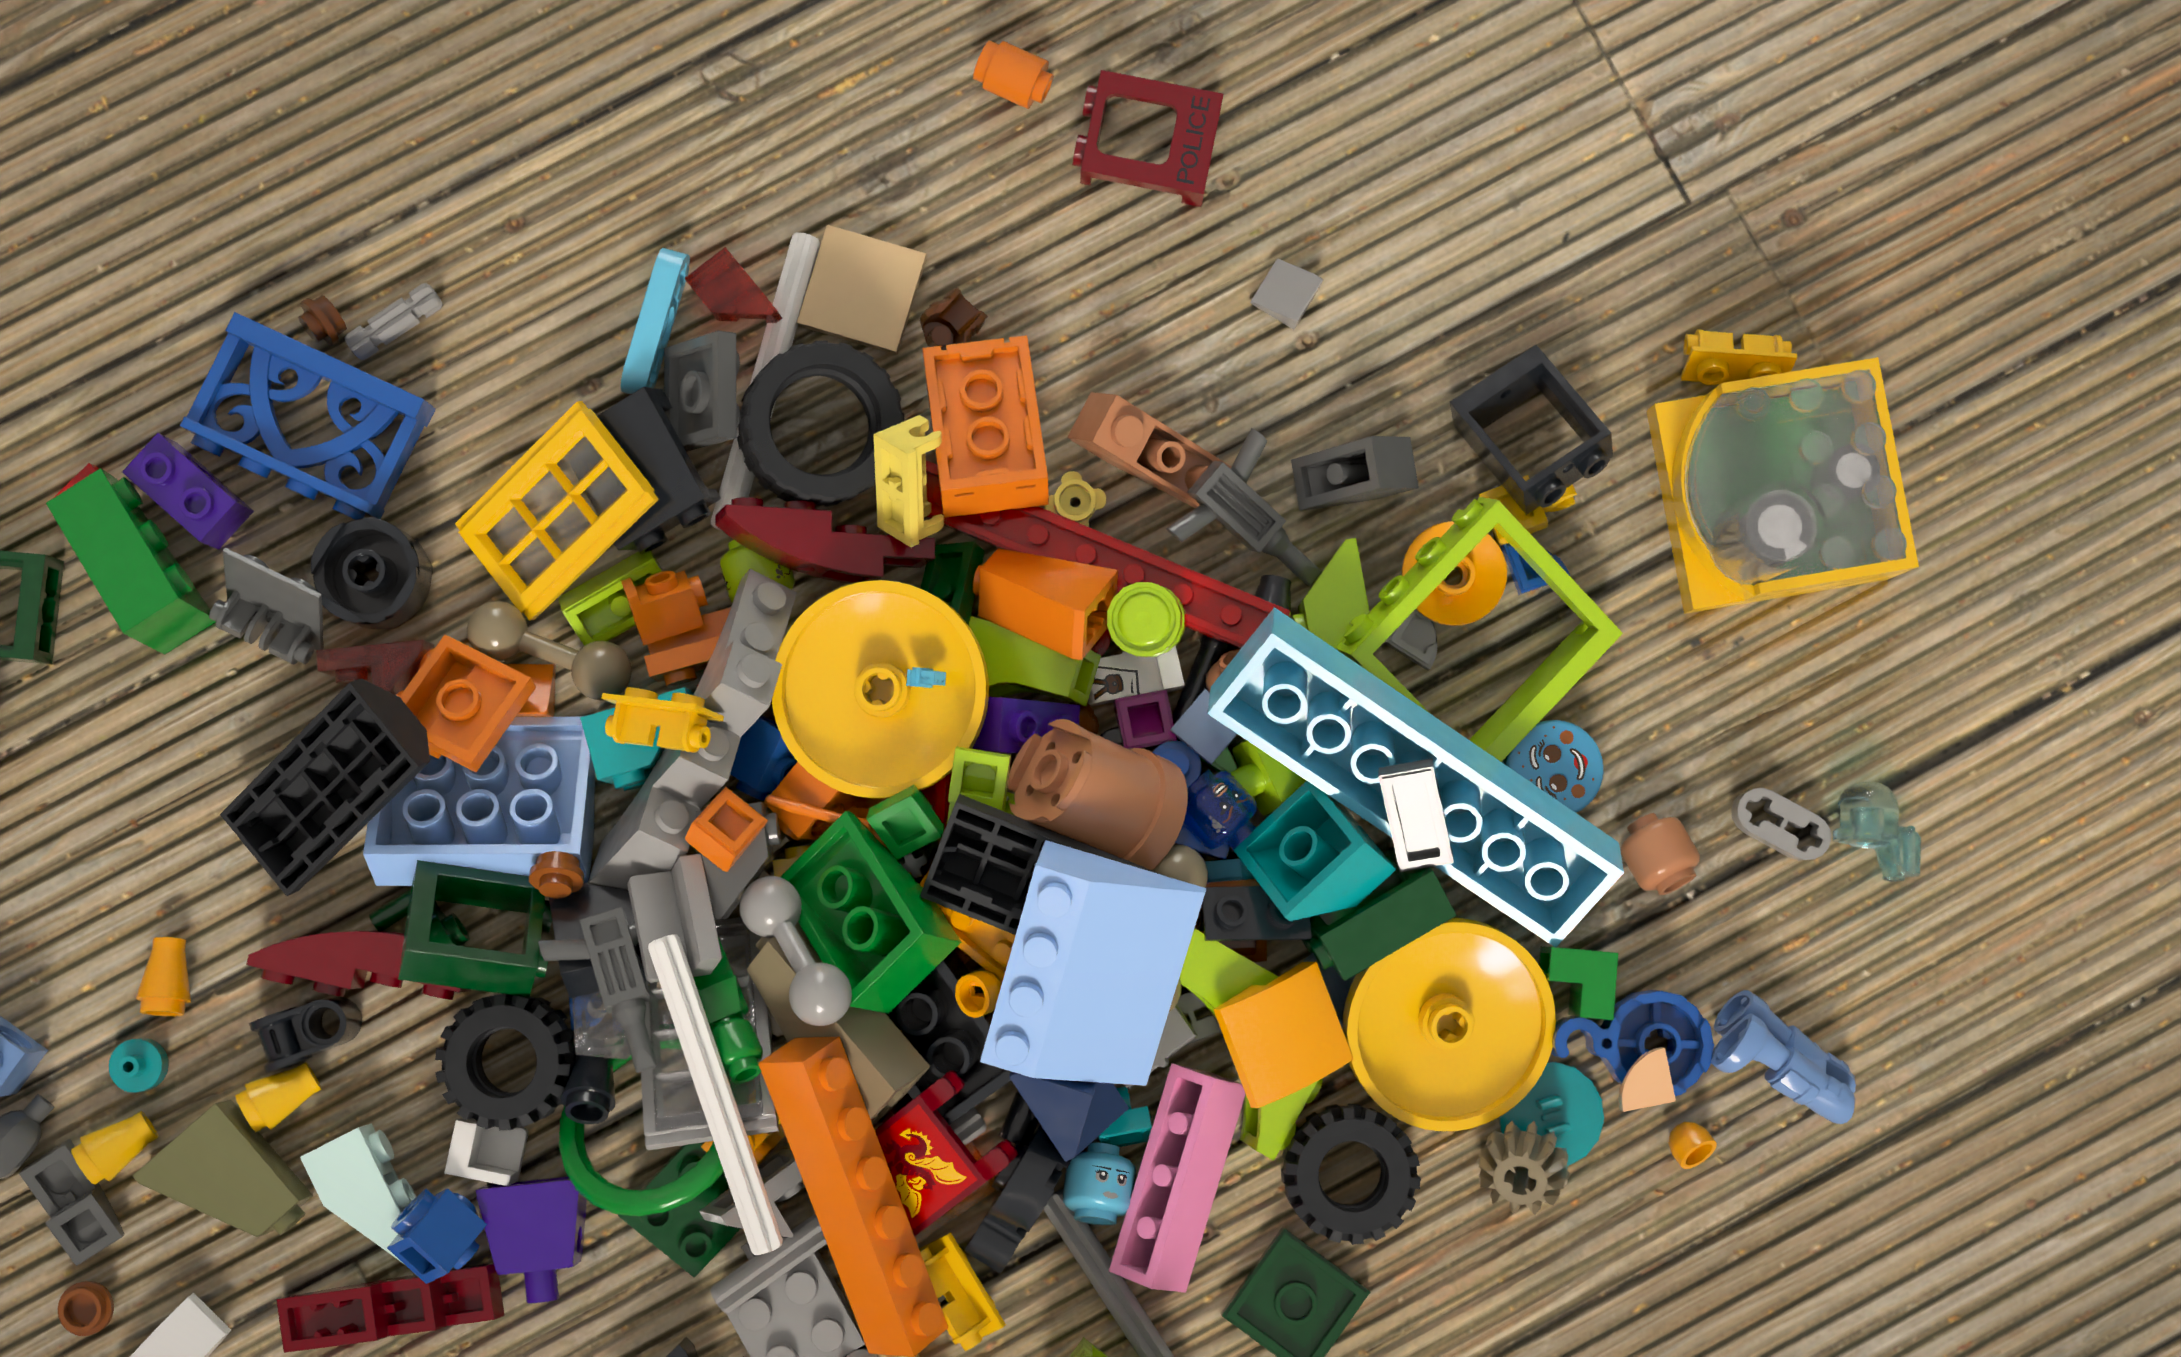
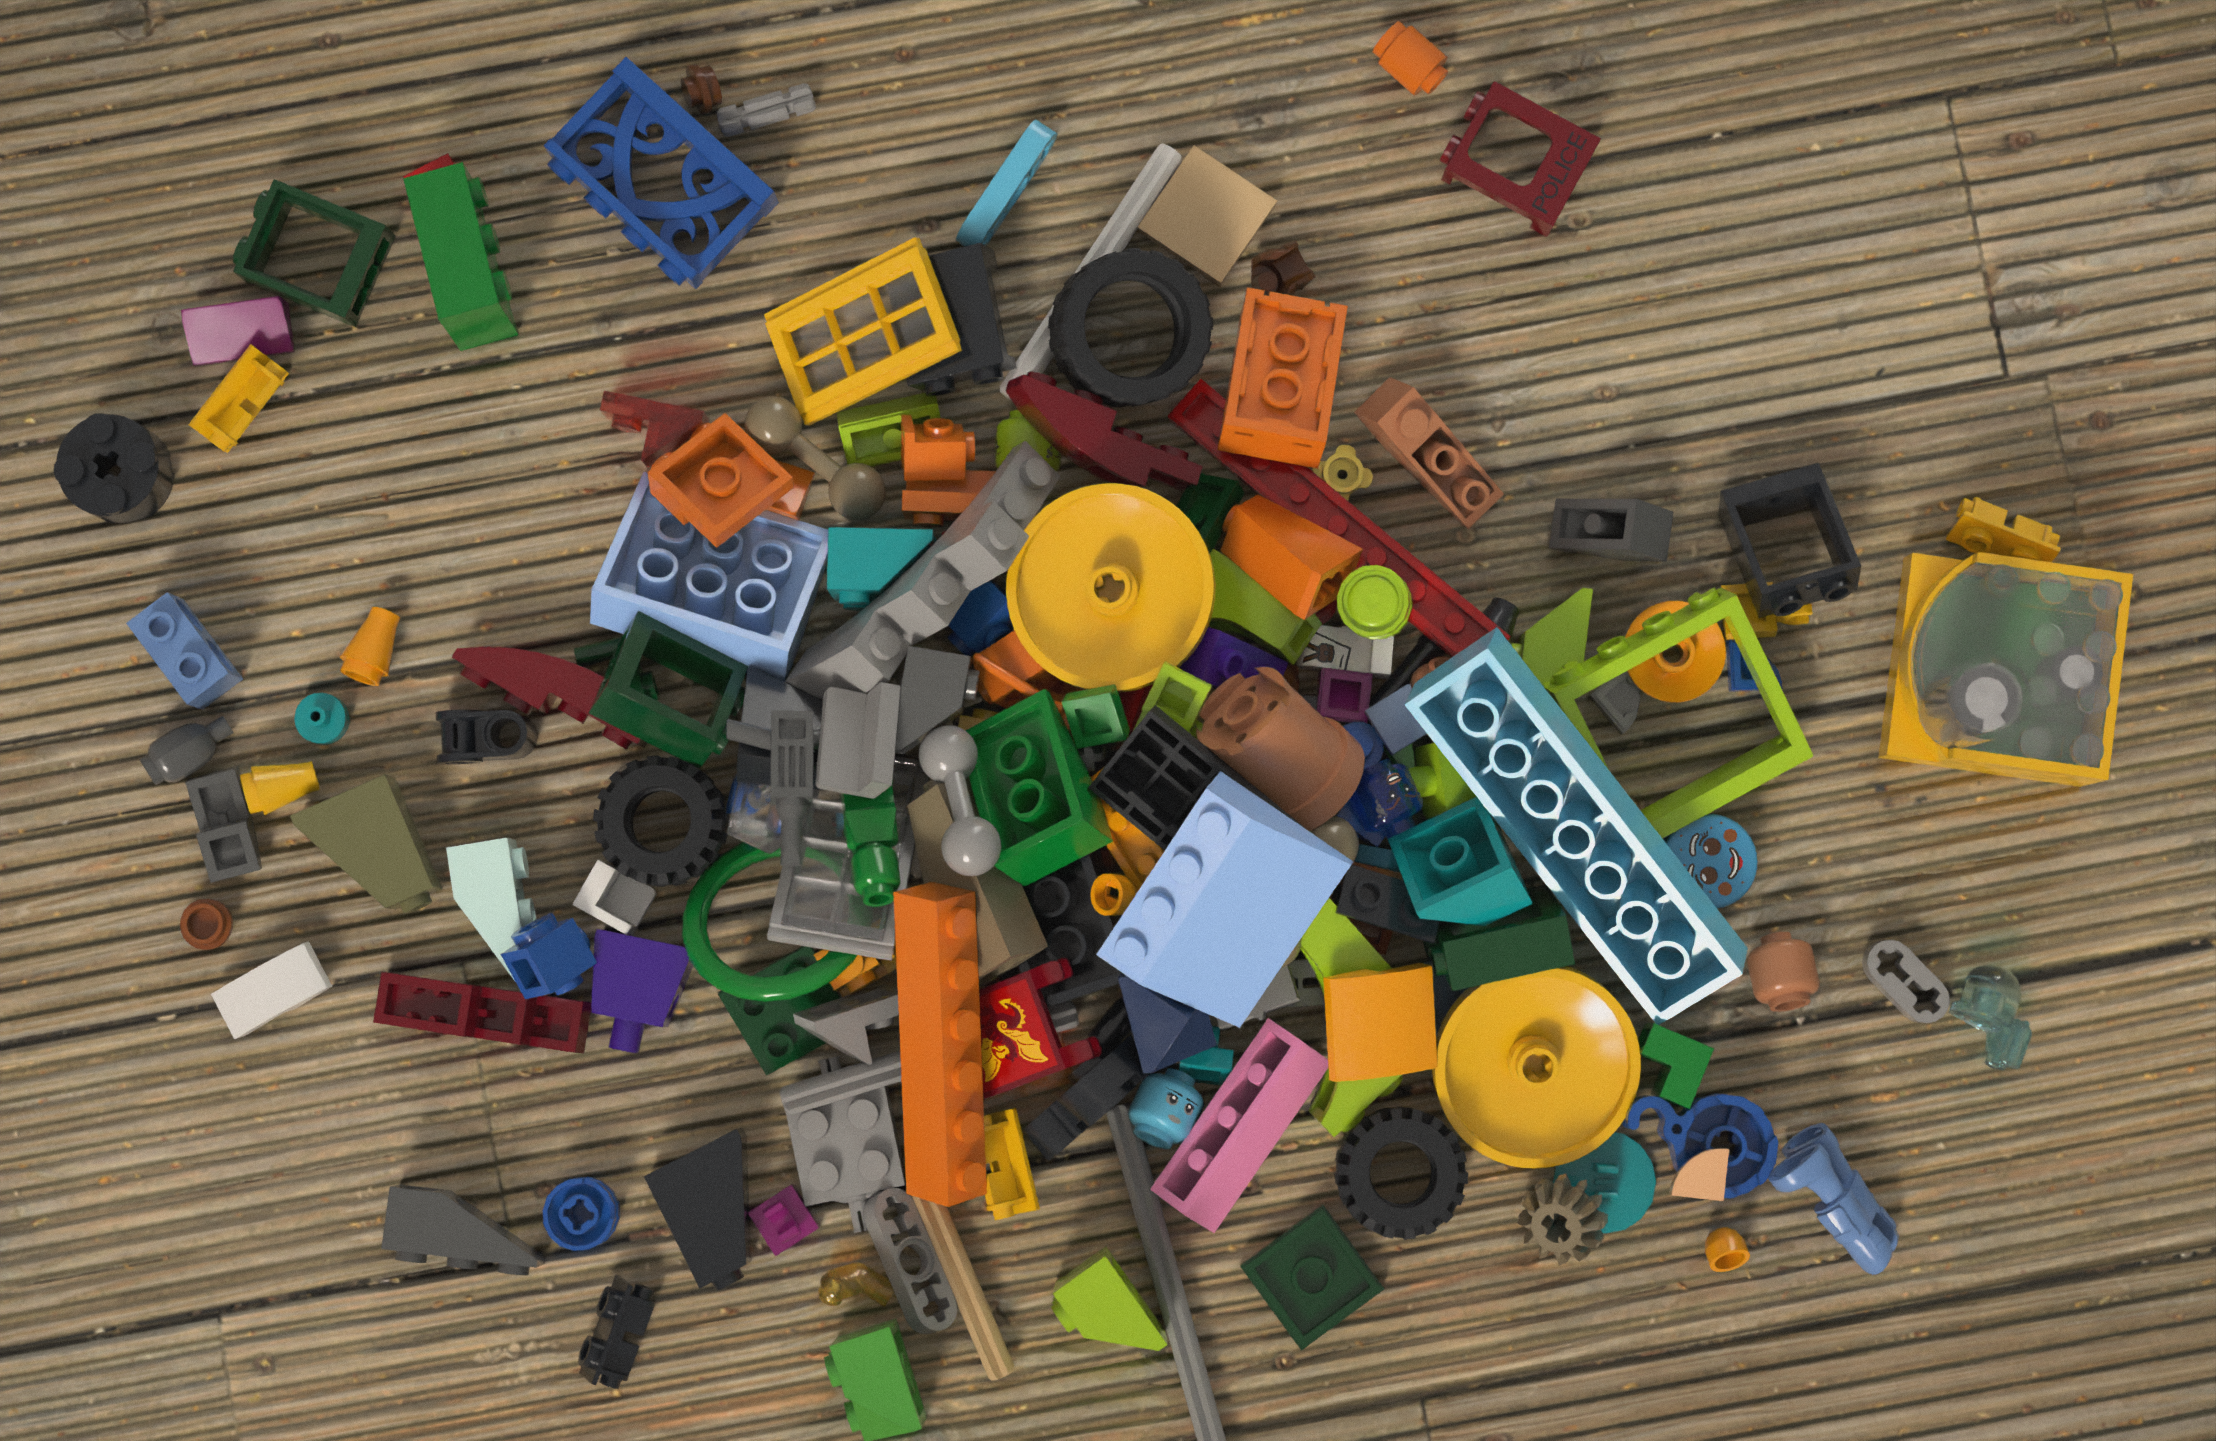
camera: 25 degrees right, 0 degrees up
dark purple brick [122,433,254,550] -> none
dark grey hinge [209,548,324,665] -> none
black piece [220,678,430,896] -> none
yellow cone [235,1062,322,1132] -> none
black brick [311,517,433,630] -> none
dark orange plate [529,851,584,898] -> none
black cone [561,1040,616,1125] -> none
yellow hinge [601,687,724,753] -> none
white axle [648,934,783,1255] -> none
dark grey plate [664,331,740,452] -> none
clear red tile [684,247,783,323] -> none
orange slope [685,786,768,872] -> none
light yellow hinge [873,415,944,547] -> none
medium azure piece [906,667,946,688] -> none
dark grey piece [1166,428,1322,586] -> none
light grey slope [1250,258,1324,330] -> none
tile [1378,758,1454,872] -> none

